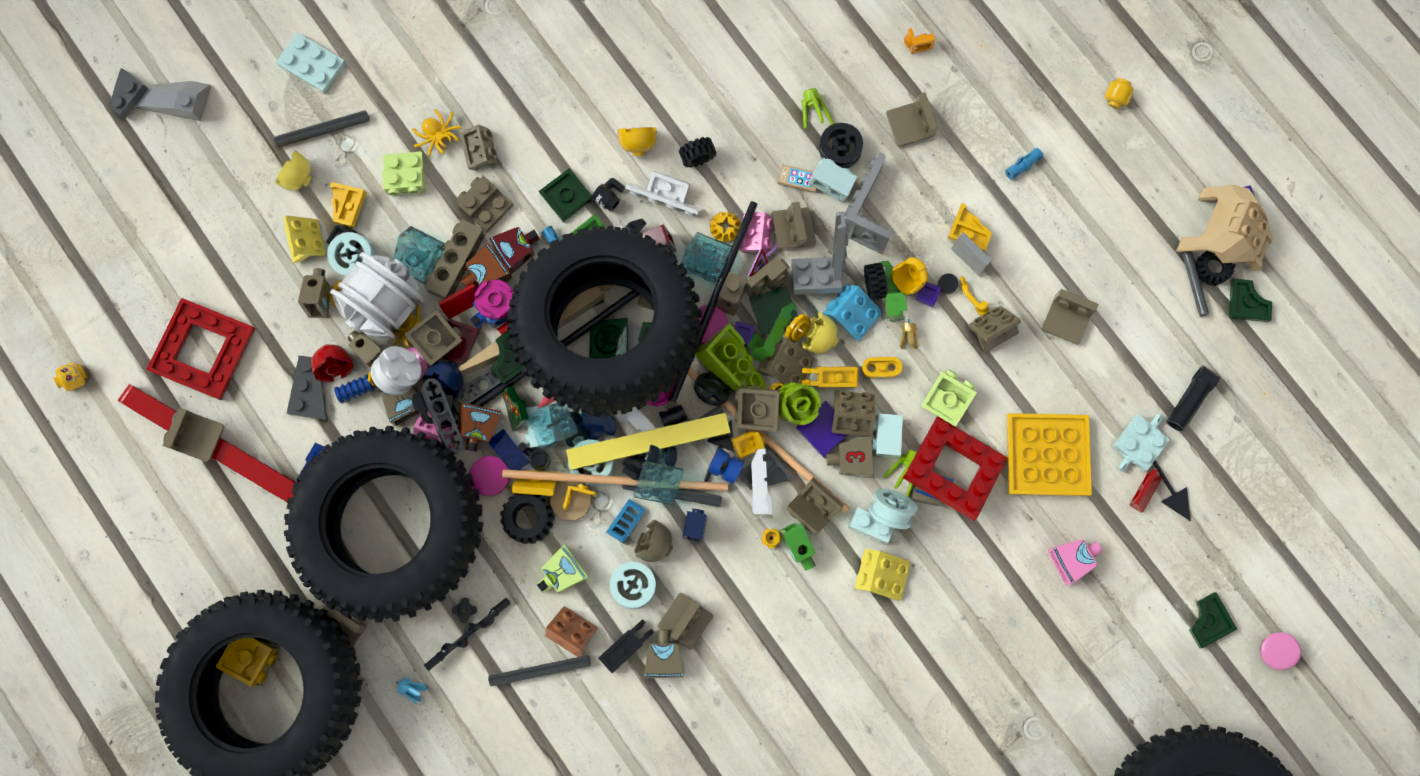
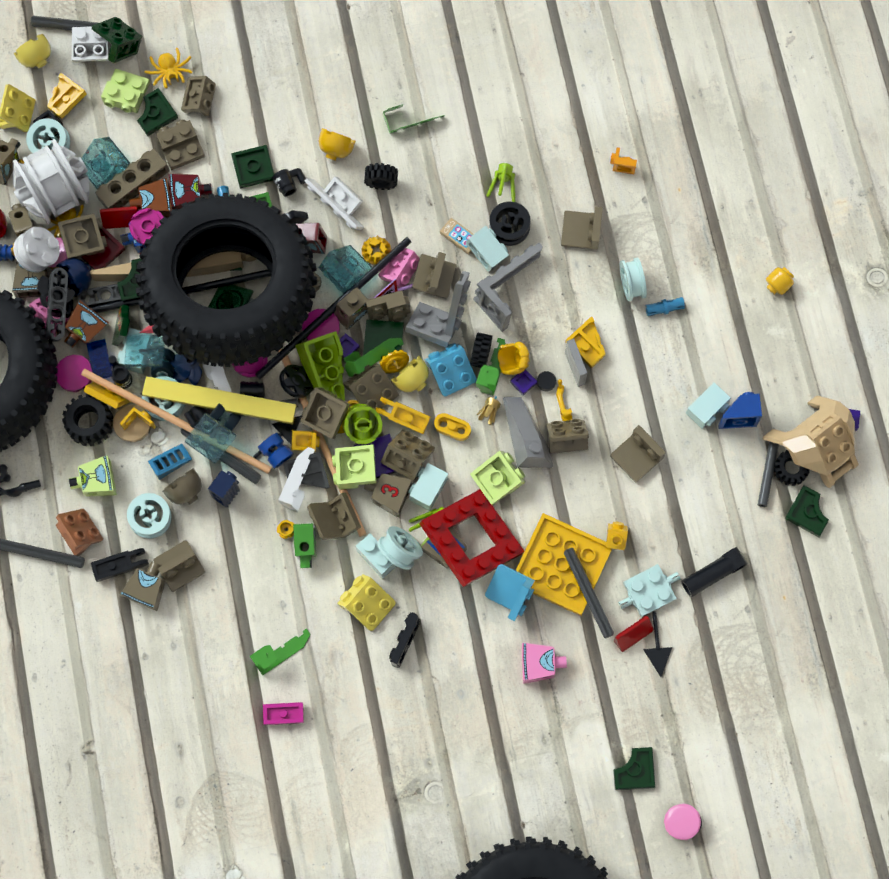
camera: 25 degrees right, 5 degrees down
none -> white slope [72,27,112,62]
none -> dark green bracket [92,17,142,63]
none -> dark green tile [137,88,178,137]
none -> bright green piece [250,628,311,675]
none -> dark pink plate [263,702,304,725]
none -> yellowish green plate [332,445,376,490]
none -> bright green piece [383,104,445,133]
none -> black hinge [389,612,420,668]
none -> medium azure bracket [485,564,535,621]
none -> light grey wedge [503,397,553,468]
none -> dark grey axle [564,548,614,638]
none -> yellow bracket [606,522,628,550]
none -> light aqua wheel [620,257,647,301]
none -> light aqua brick [686,383,731,429]
none -> blue slope [718,392,762,429]

